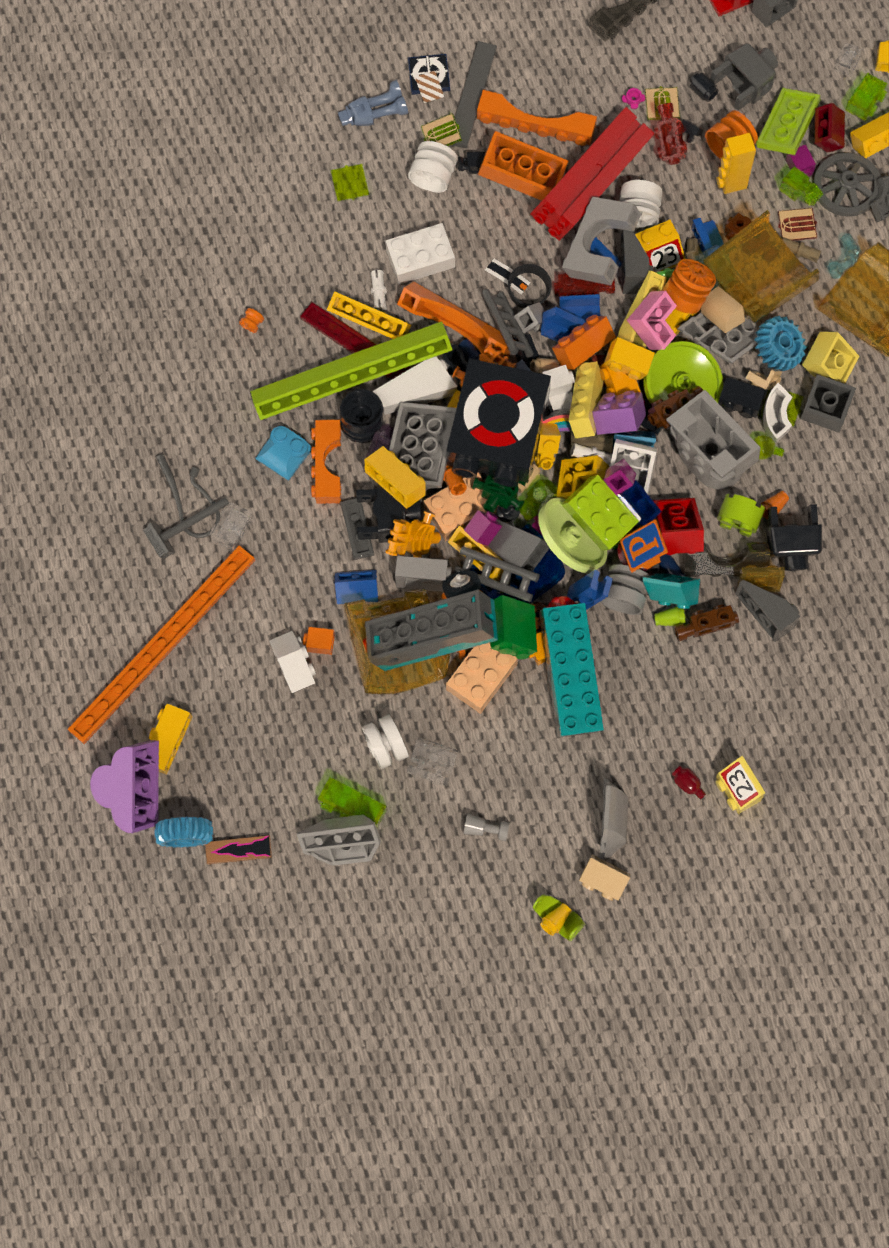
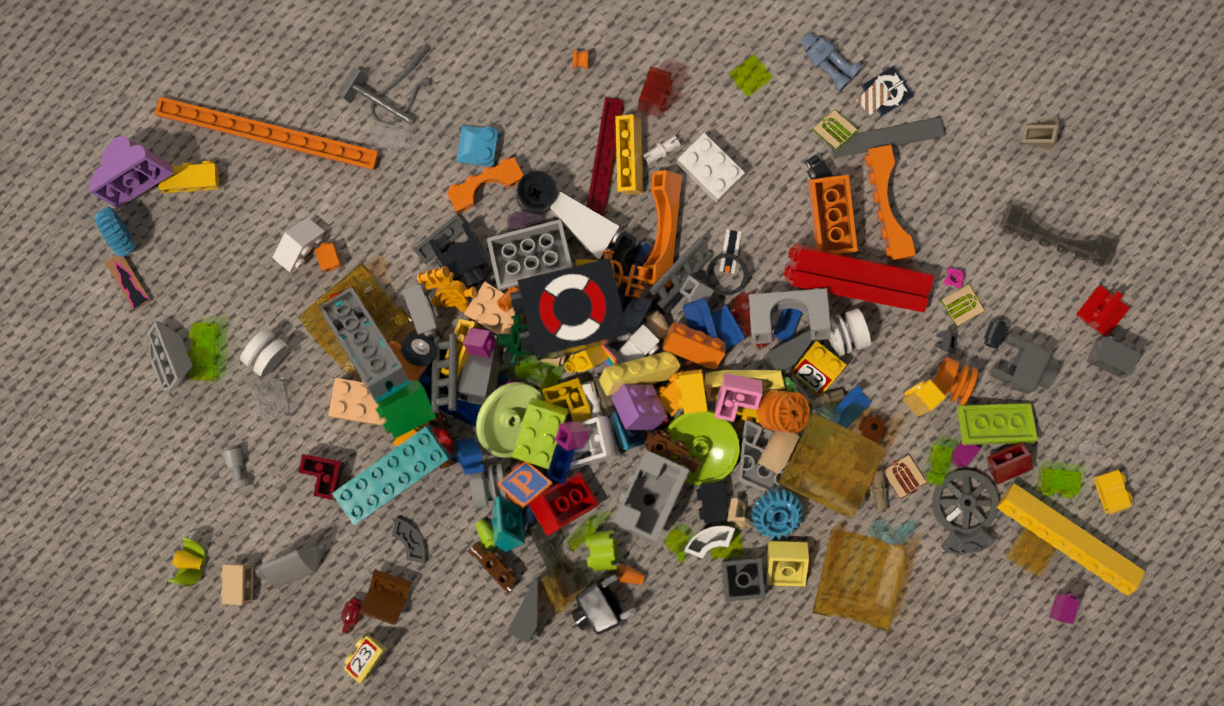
camera: 60 degrees right, 10 degrees up
lime brick [250,321,452,420] -> none
blue panel [335,570,378,605] -> none
yellow brick [364,446,426,509] -> none
white wheel [408,141,458,193] -> none
clear red brick [654,103,688,165] -> none
none -> dark red brick [298,454,344,500]
none -> reddish brown bracket [360,570,412,625]
none -> dark grey tile [392,517,426,564]
none -> clear neon green piece [567,517,596,553]
none -> clear red brick [638,66,674,117]

